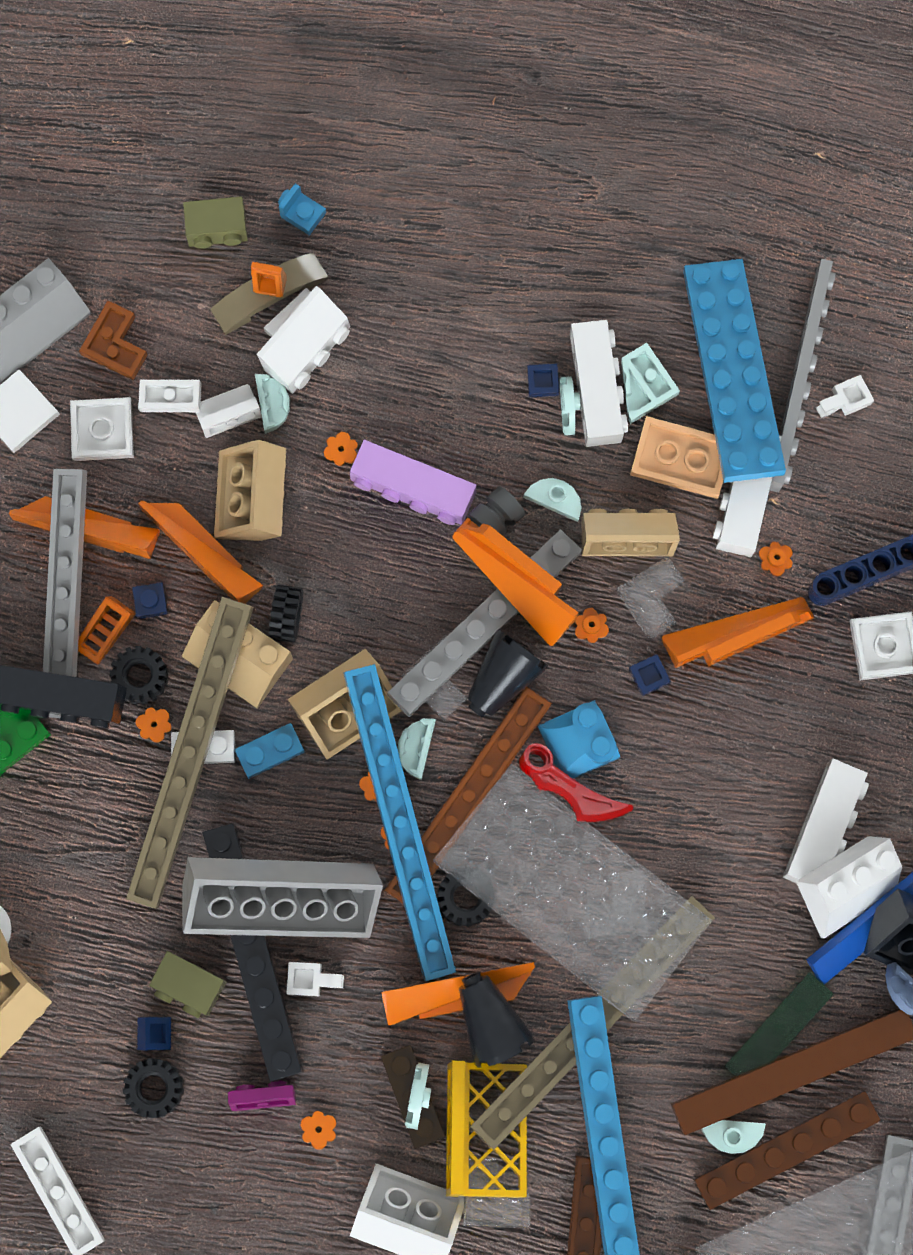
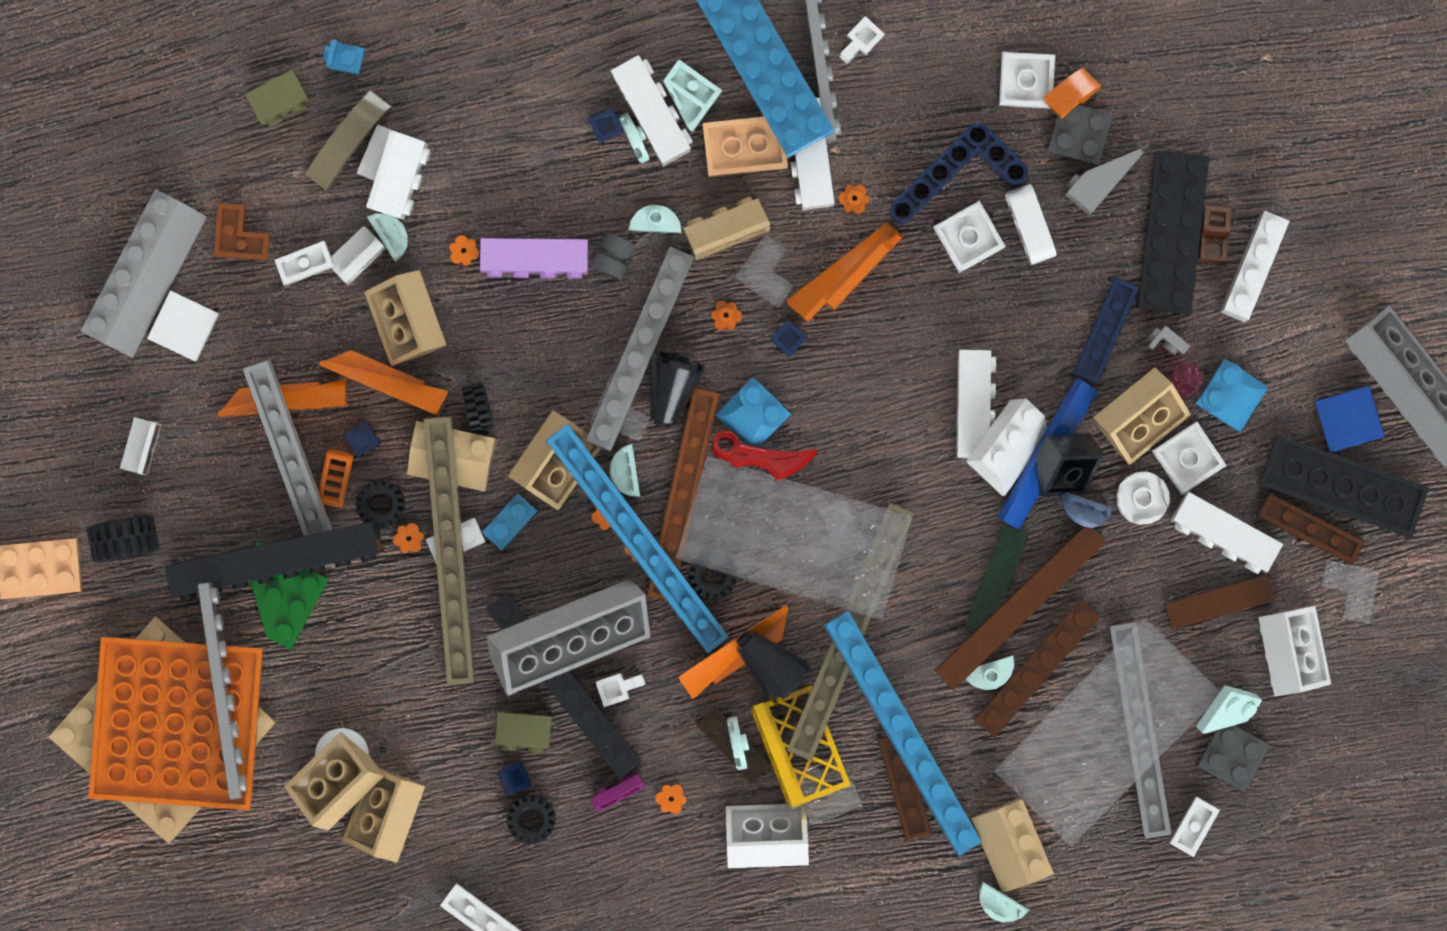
camera: 20 degrees left, 10 degrees up
white tile [70,397,134,461] -> none
orange slope [251,262,287,298] -> none
orange wedge [452,518,578,646] -> none

